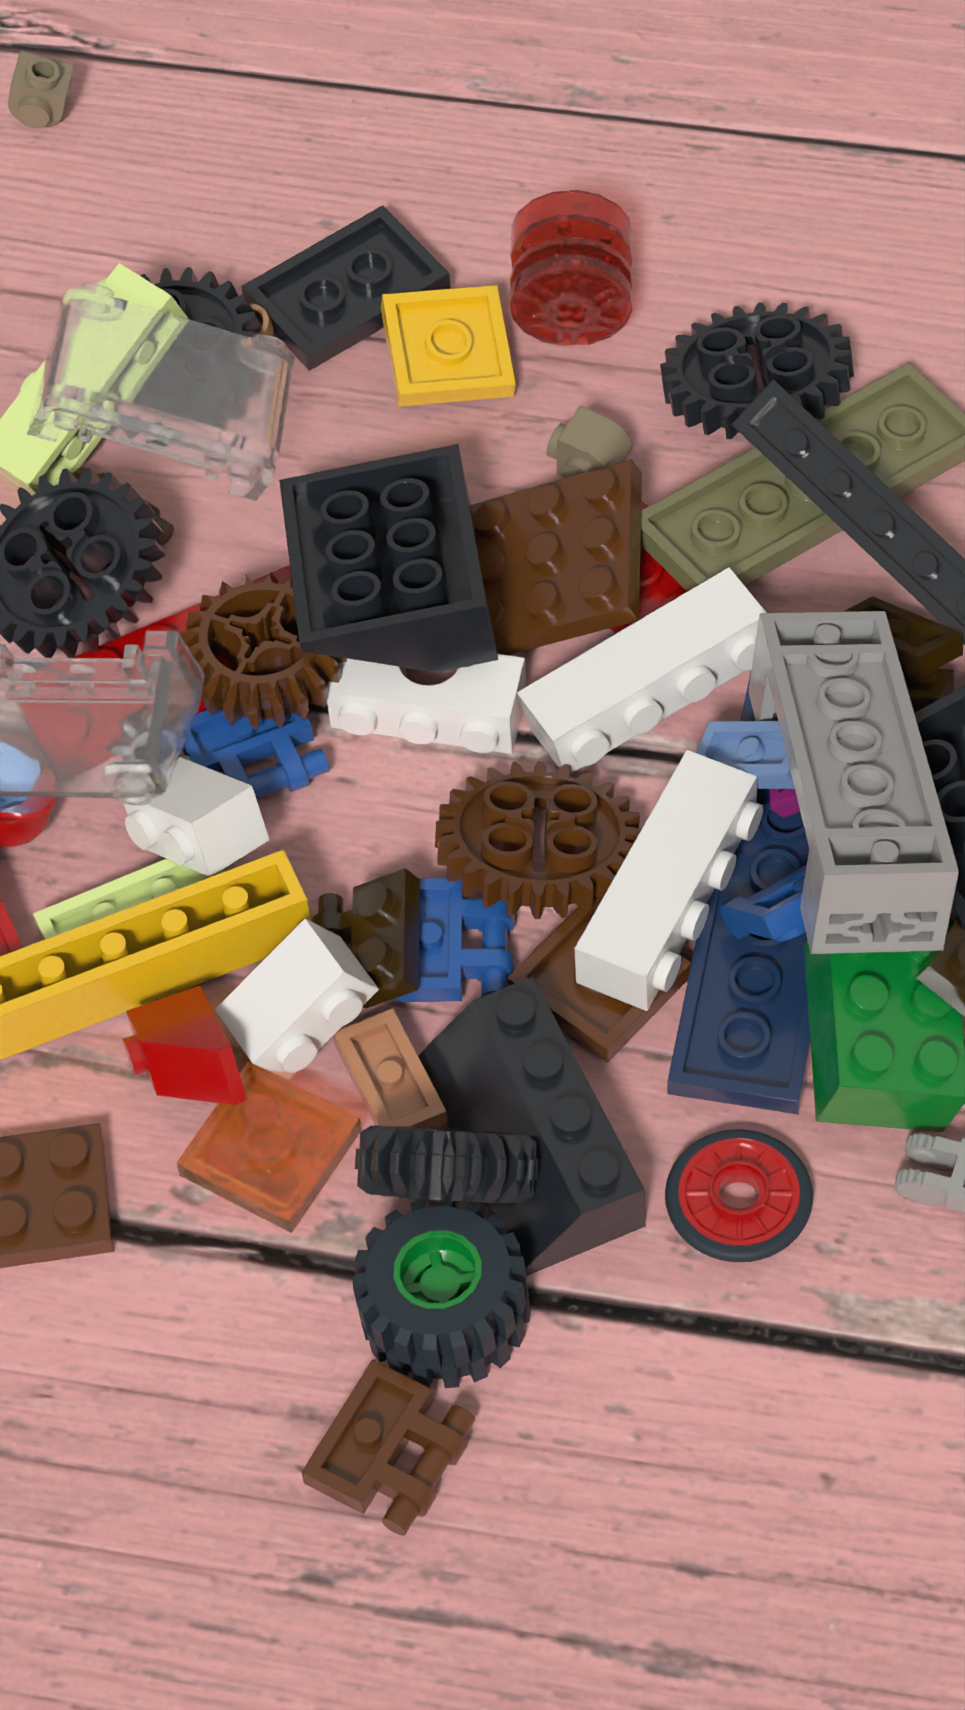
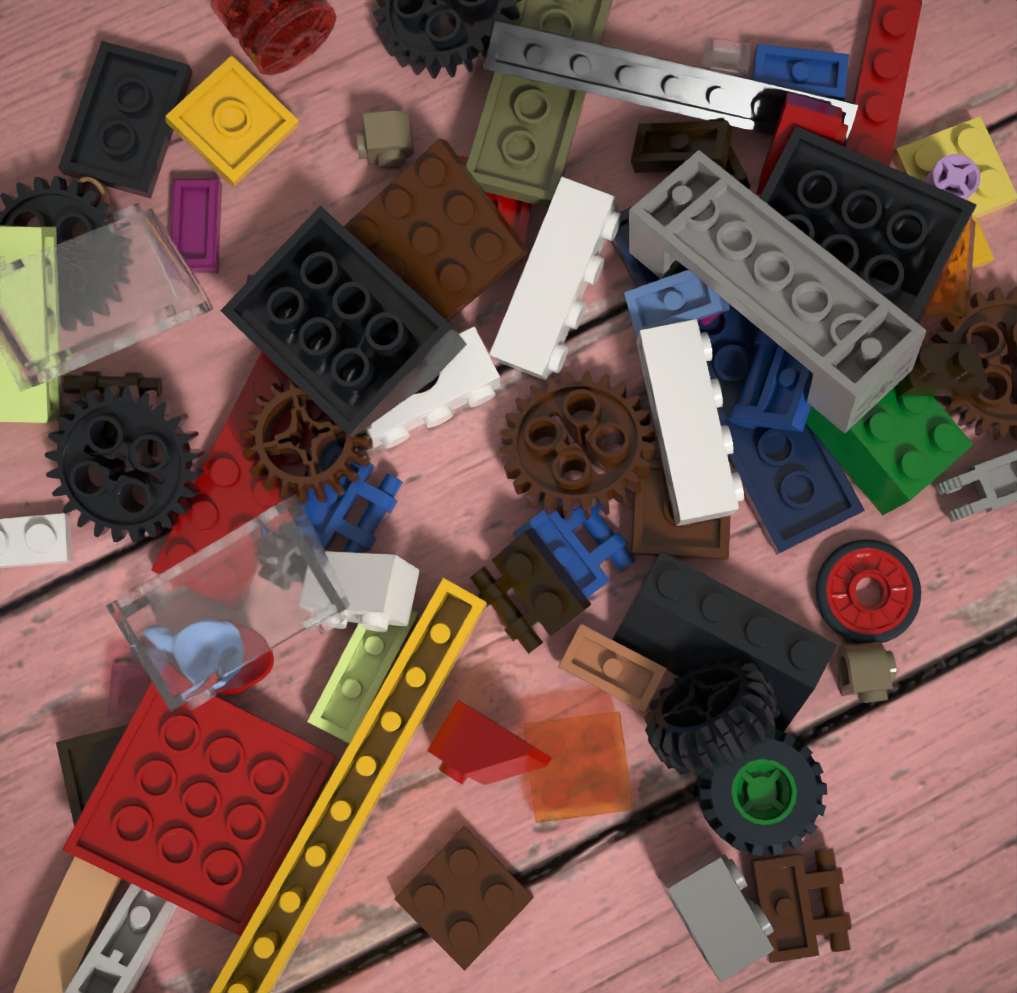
camera: 40 degrees left, 25 degrees up
white brick [215,919,379,1080] -> none
none -> magenta tile [169,178,222,273]
none -> light grey brick [658,848,774,982]
none -> dark tan plate [837,642,897,703]

